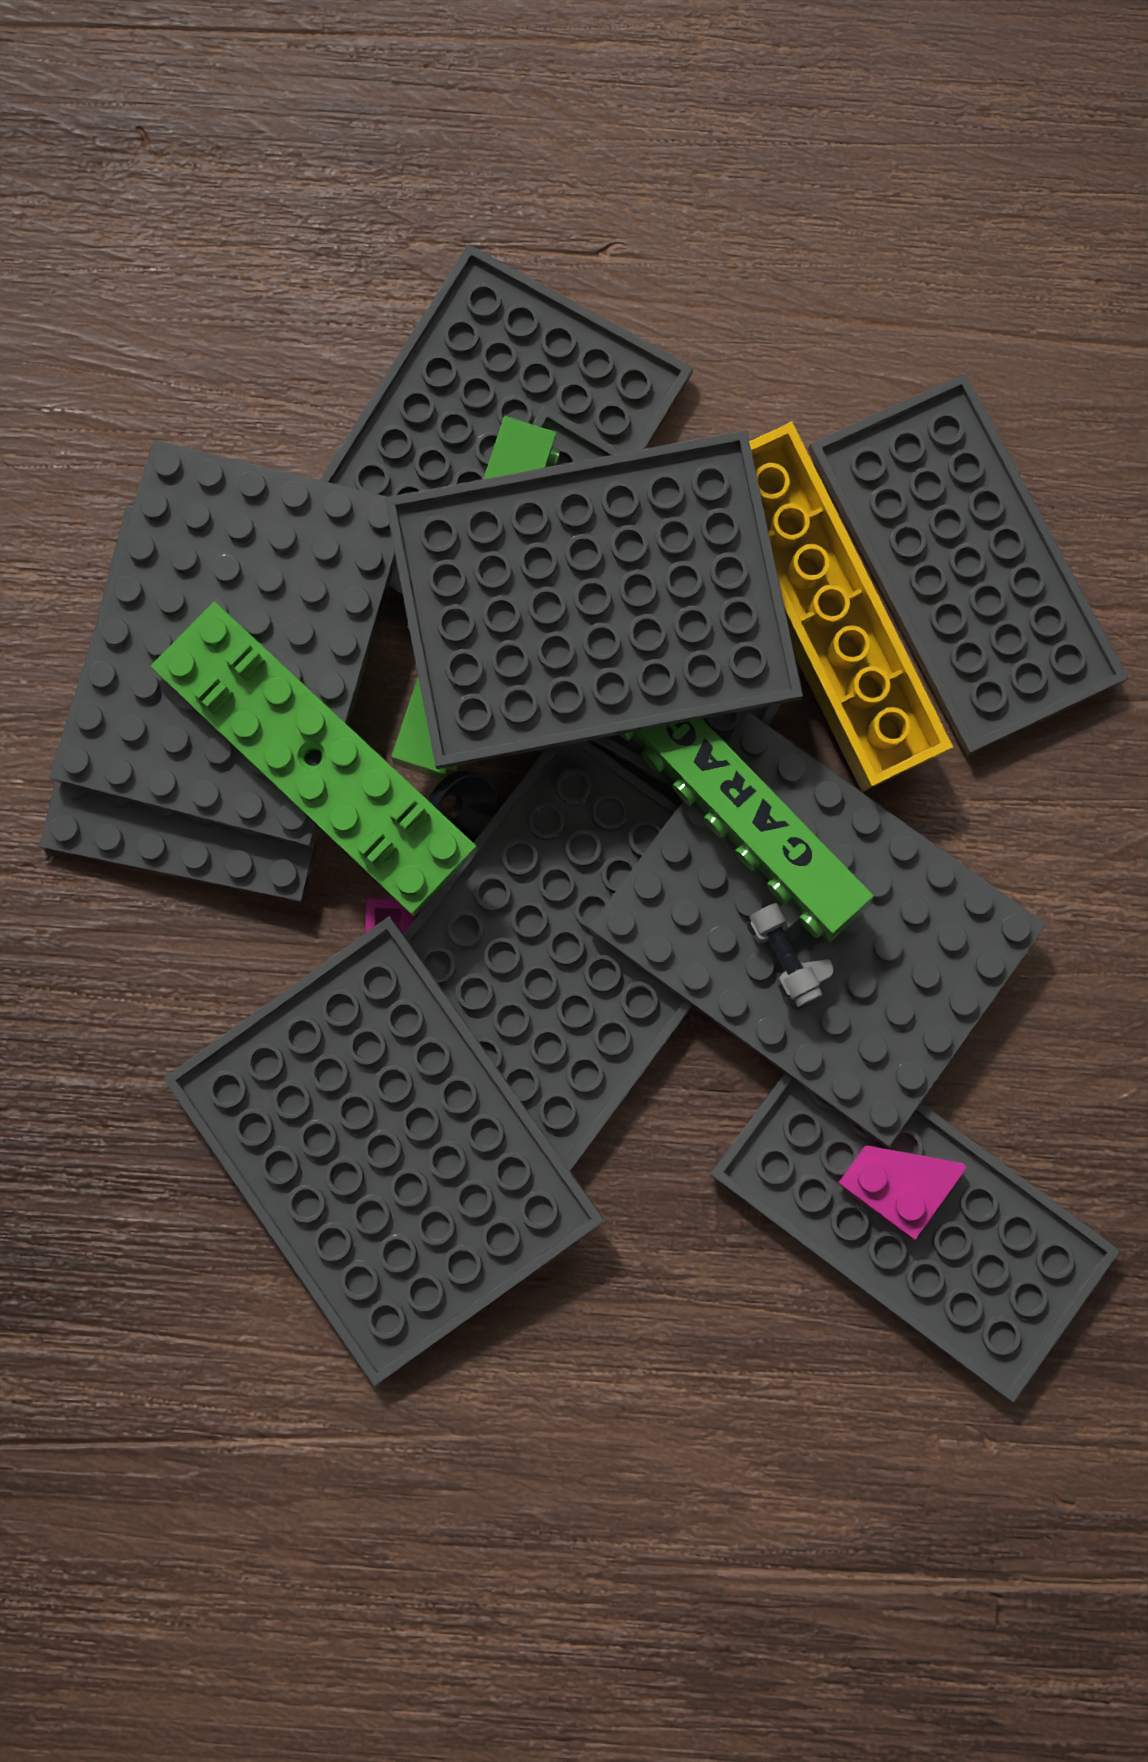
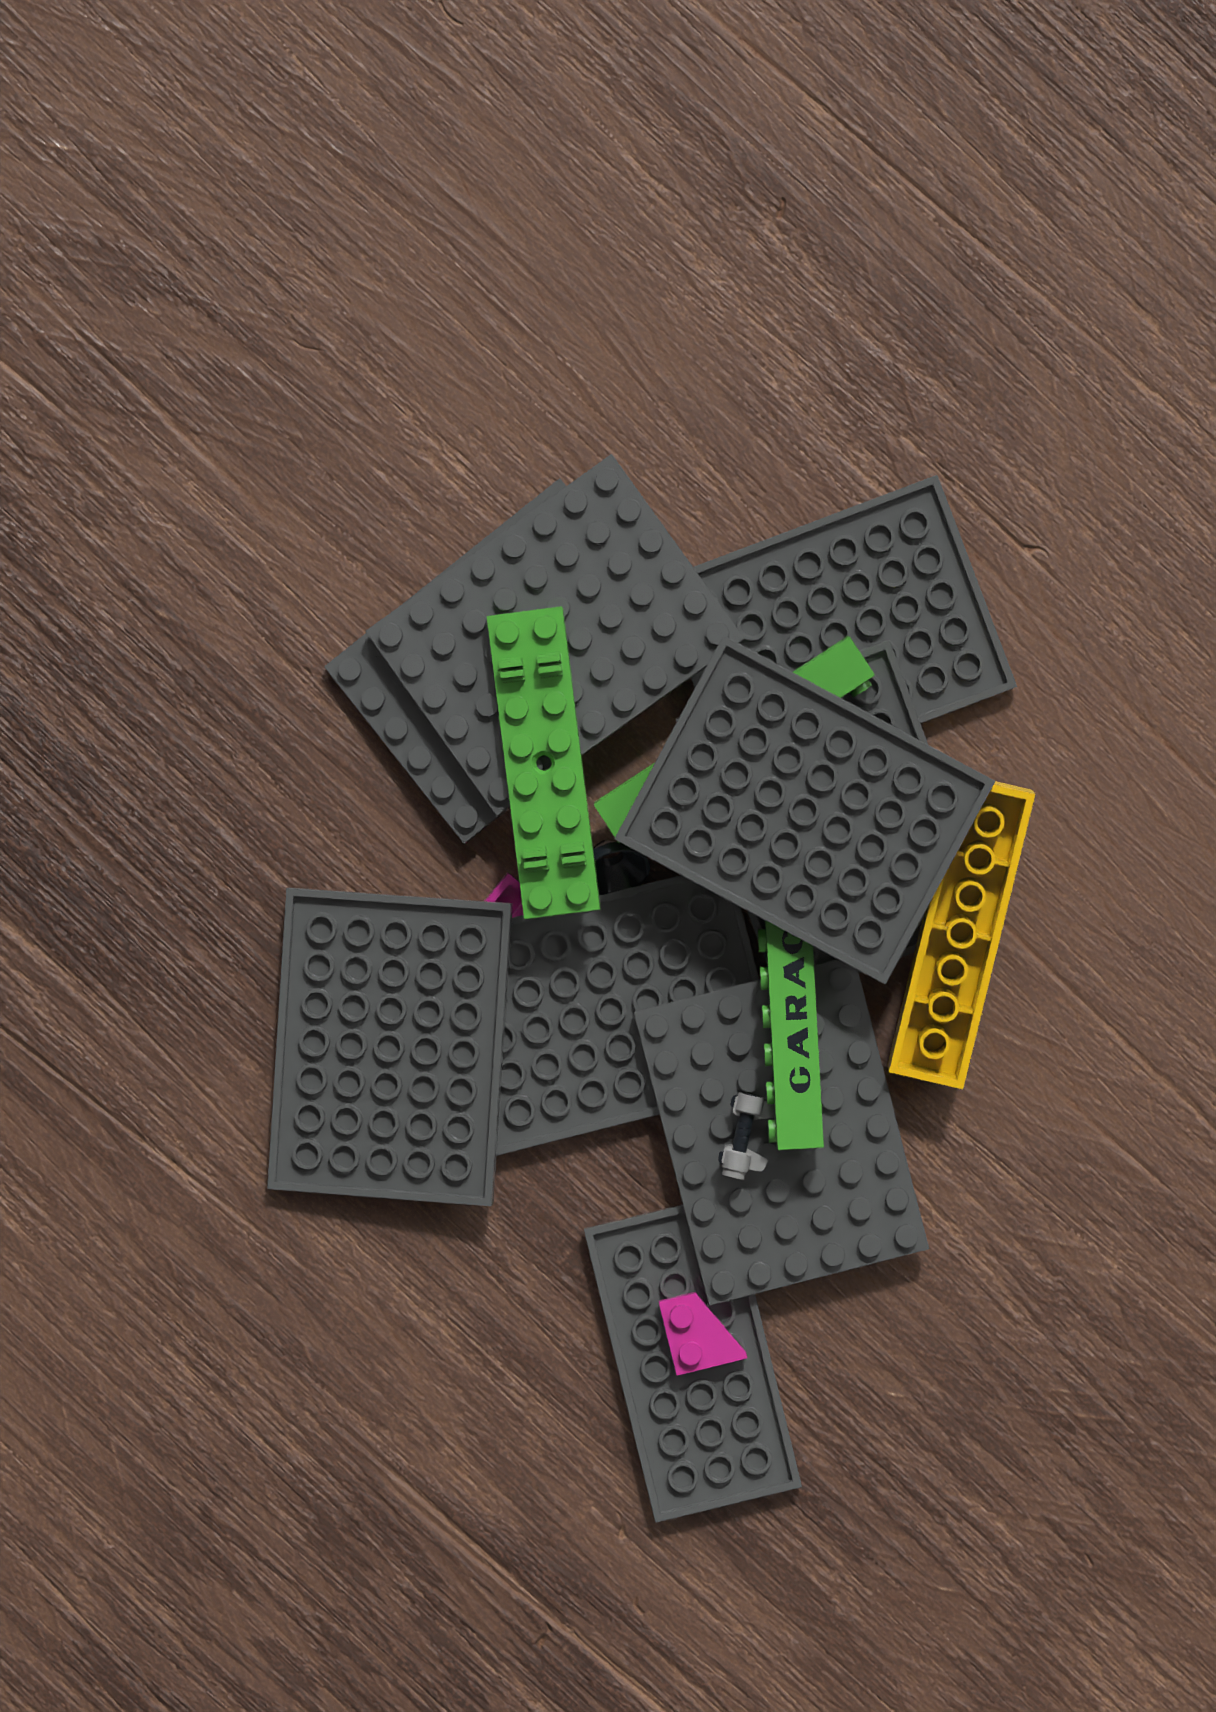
camera: 40 degrees right, 10 degrees up
dark grey plate [808,373,1128,756] -> none

